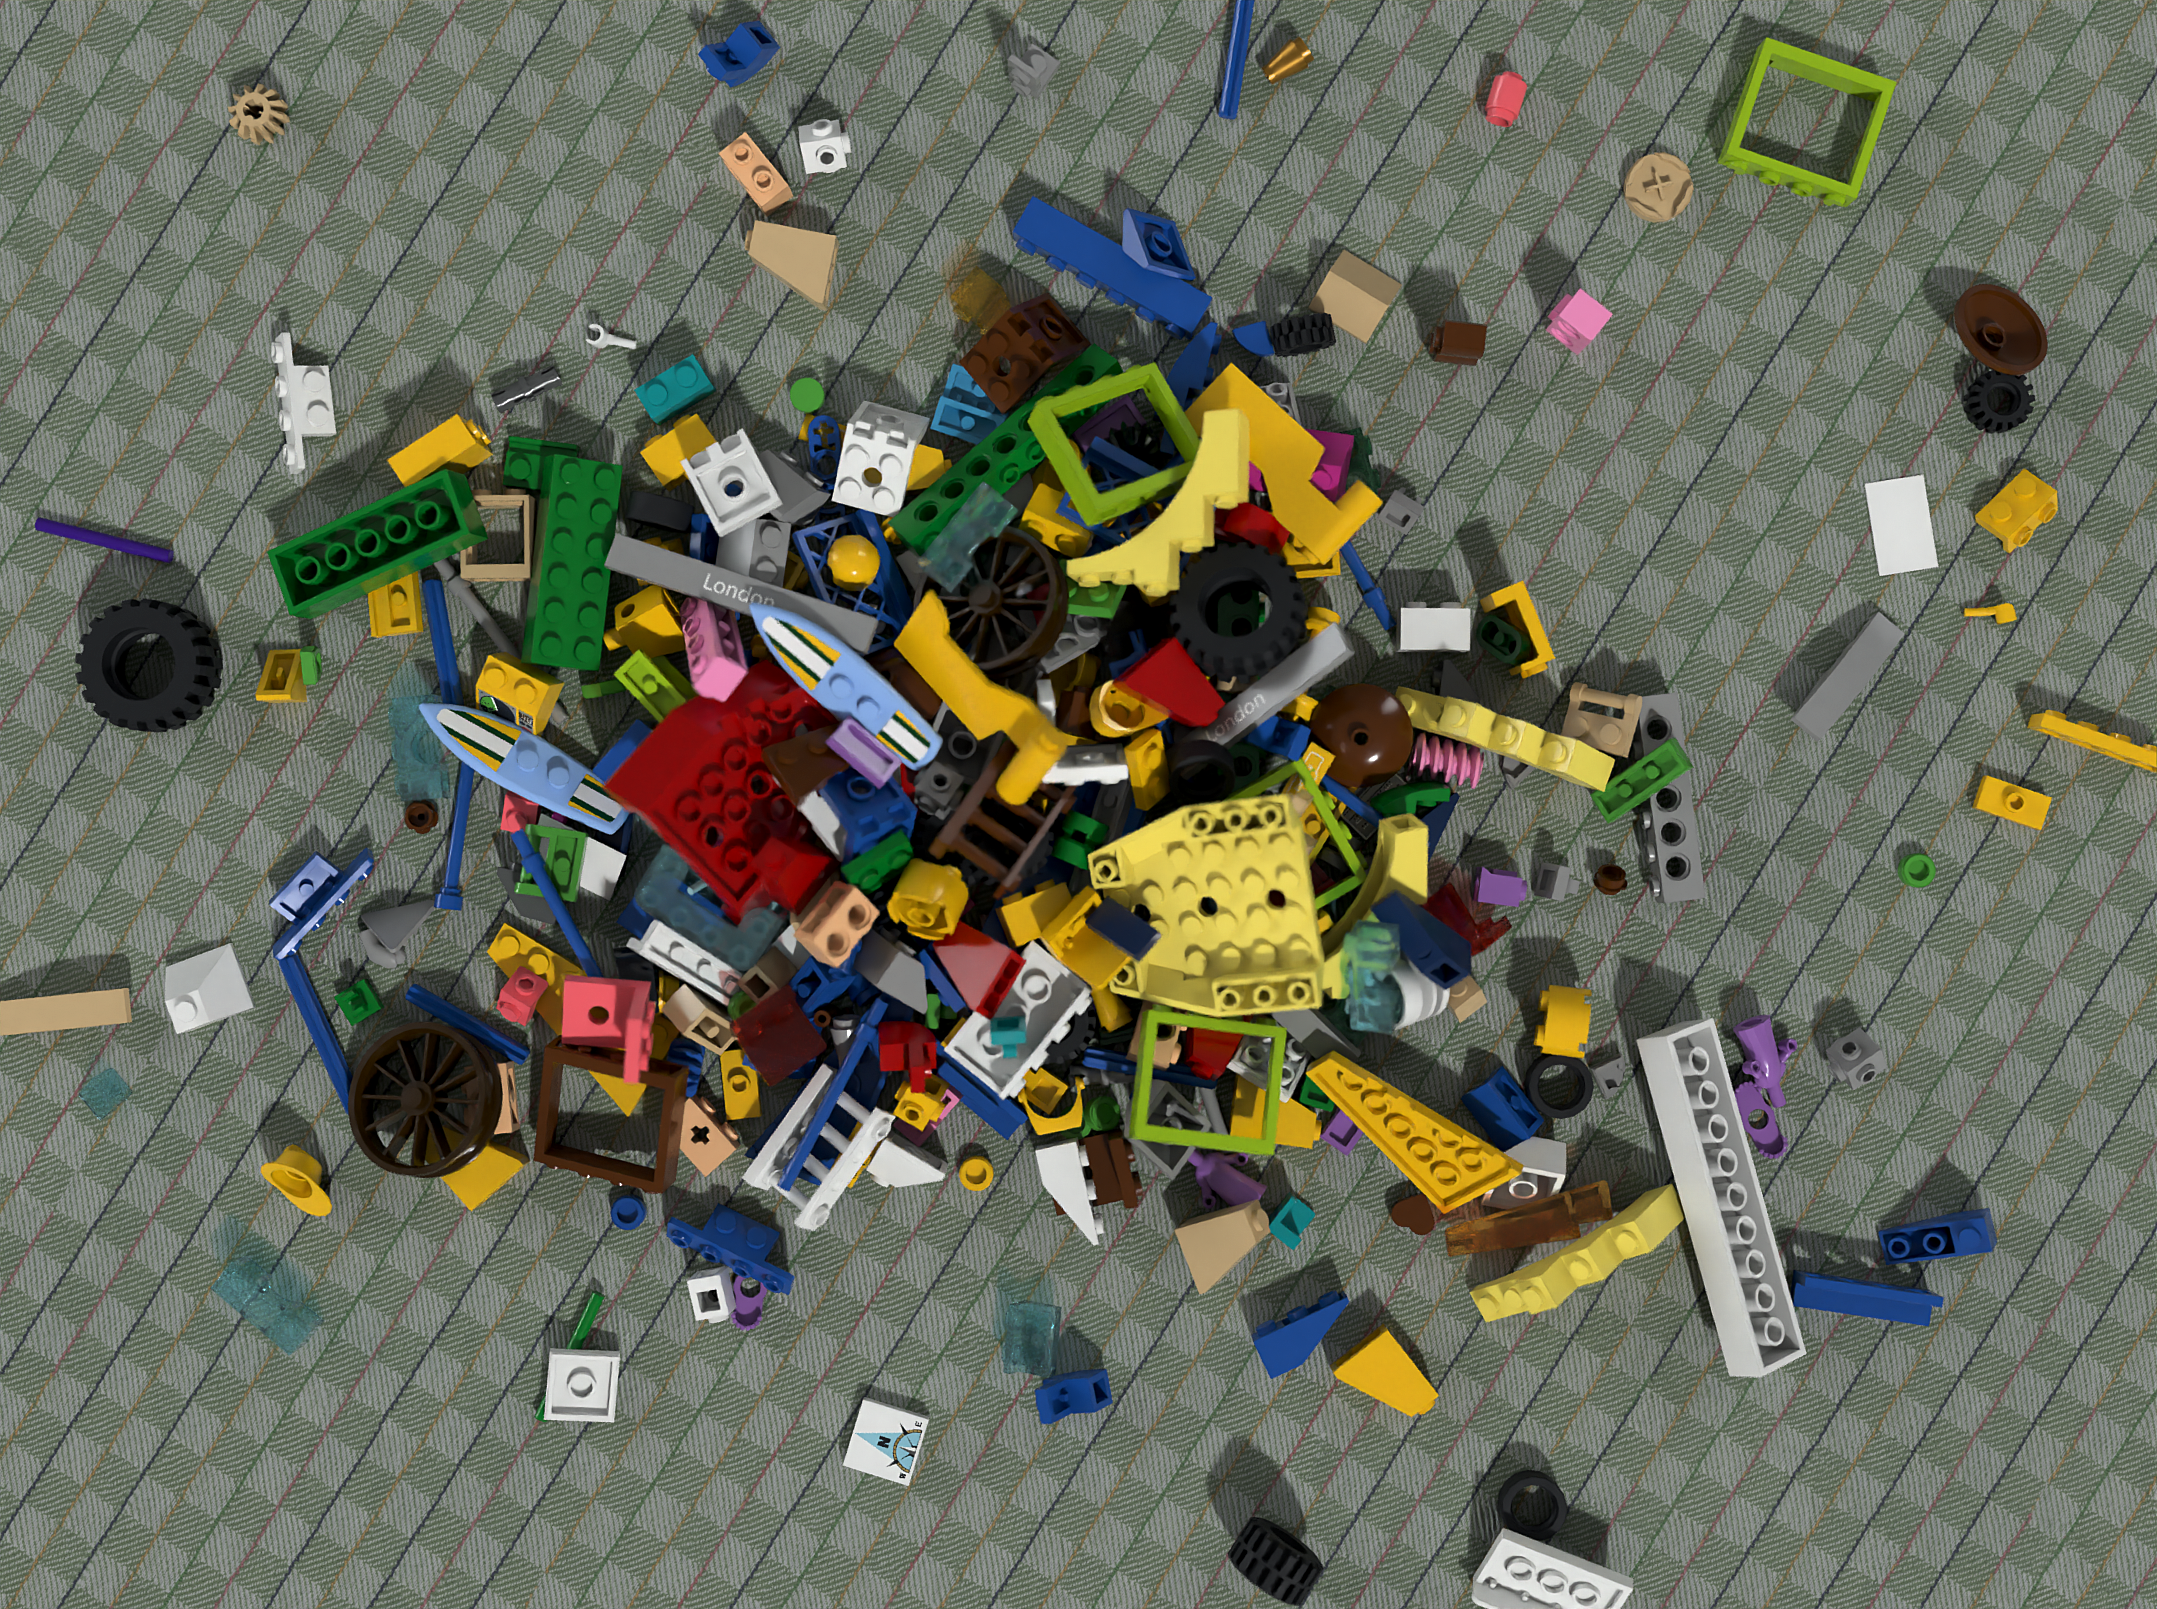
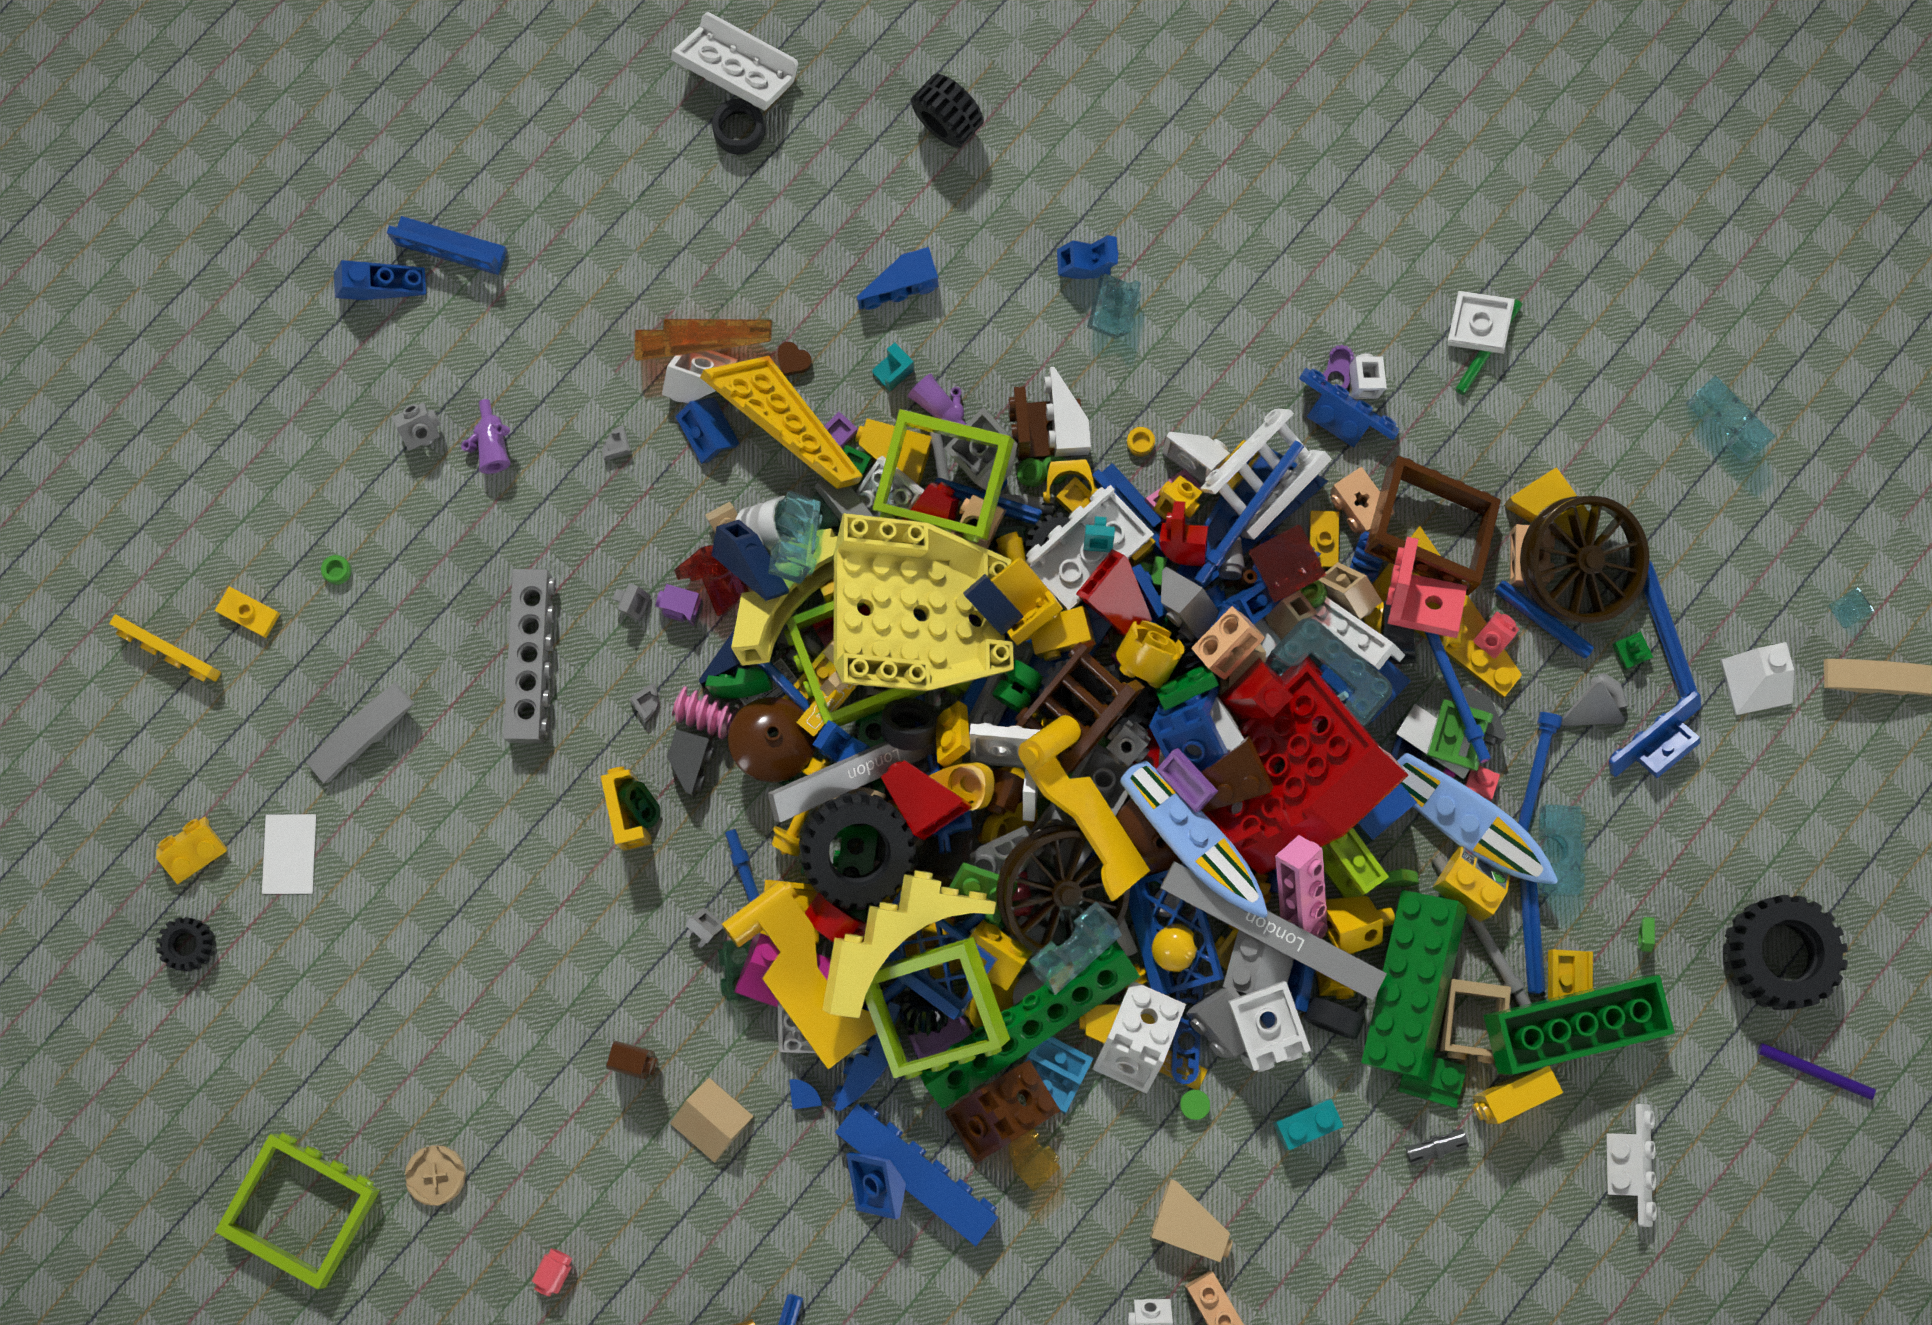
camera: 170 degrees left, 10 degrees down
yellow slope [255,649,307,703] -> none
yellow piece [261,1144,332,1216] -> none
reddish brown plate [404,800,439,834] -> none
white hand [586,324,637,349] -> none
blue tile [610,1194,647,1230] -> none
yellow brick [640,413,717,492] -> none
white tile [843,1397,929,1486] -> none
tan slope [1174,1199,1271,1294] -> none
black tyre [1270,313,1336,357] -> none
yellow slope [1330,1324,1439,1417] -> none
light yellow arch [1395,686,1615,792] -> none
white brick [1396,602,1470,653] -> none
light yellow arch [1469,1184,1685,1323] -> none
black tyre [1524,1054,1594,1119] -> none
yellow brick [1534,984,1591,1059] -> none
bright pink brick [1546,288,1613,355] -> none
tan plate [1561,682,1642,757] -> none
bright green tile [1590,738,1694,823] -> none
reddish brown plate [1593,864,1628,895] -> none
white brick [1636,1018,1807,1377] -> none
medium lavender piece [1733,1081,1788,1159] -> none
reddish brown dish [1954,284,2048,375] -> none
yellow hand [1964,603,2017,625] -> none

